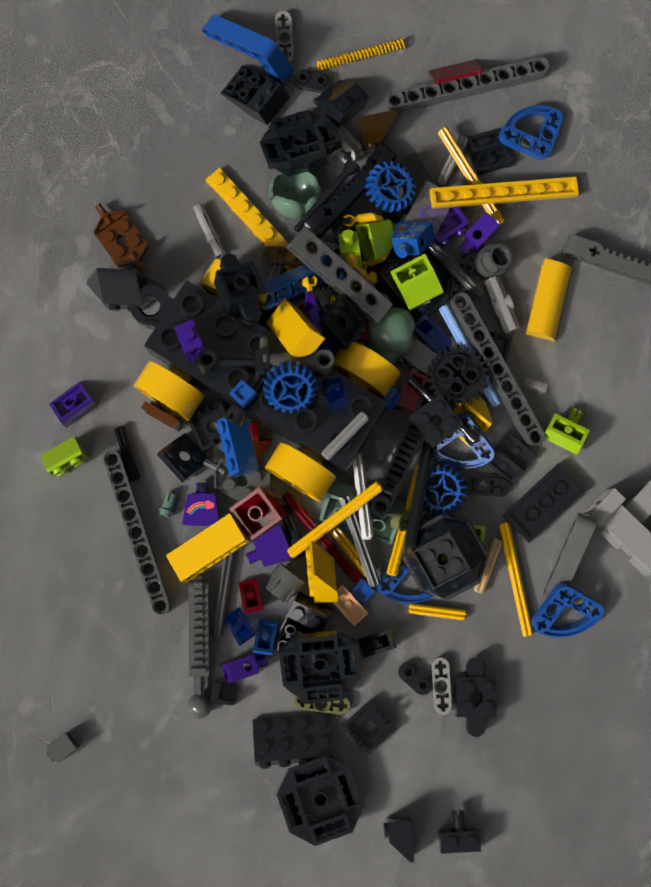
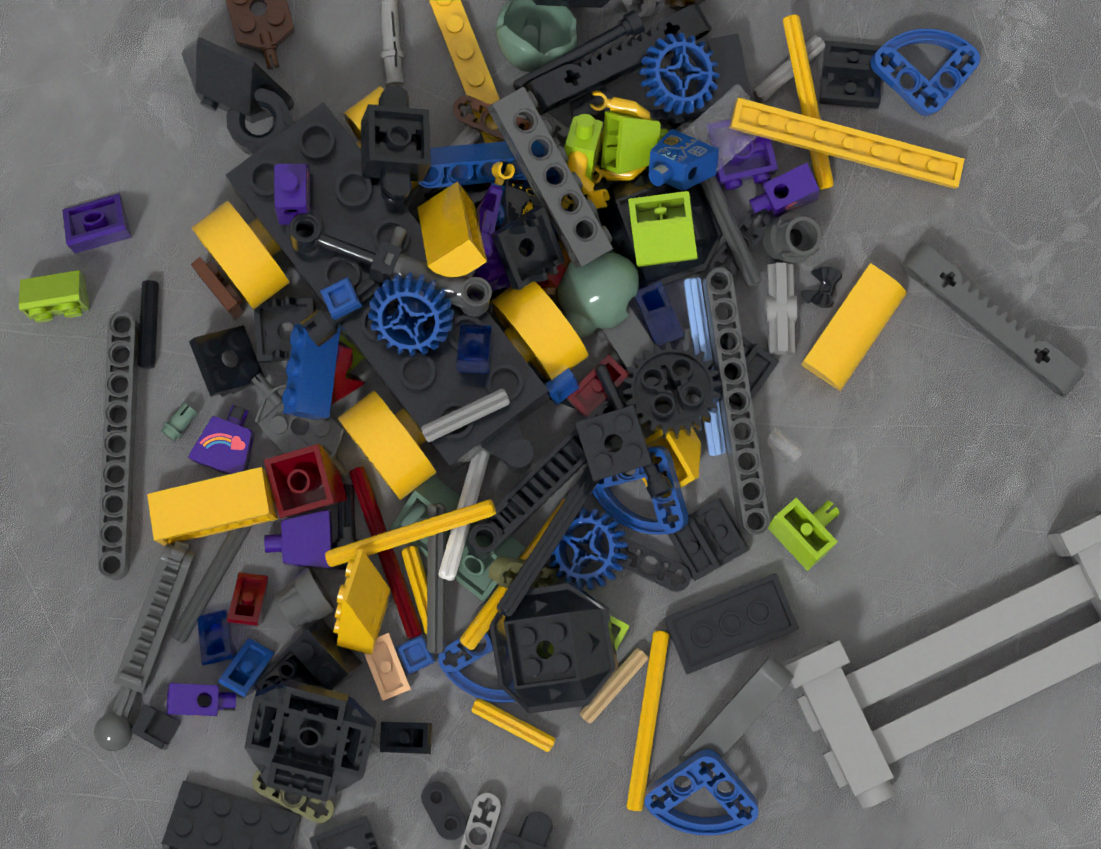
camera: 20 degrees right, 0 degrees up
none -> black piece [801,267,842,308]

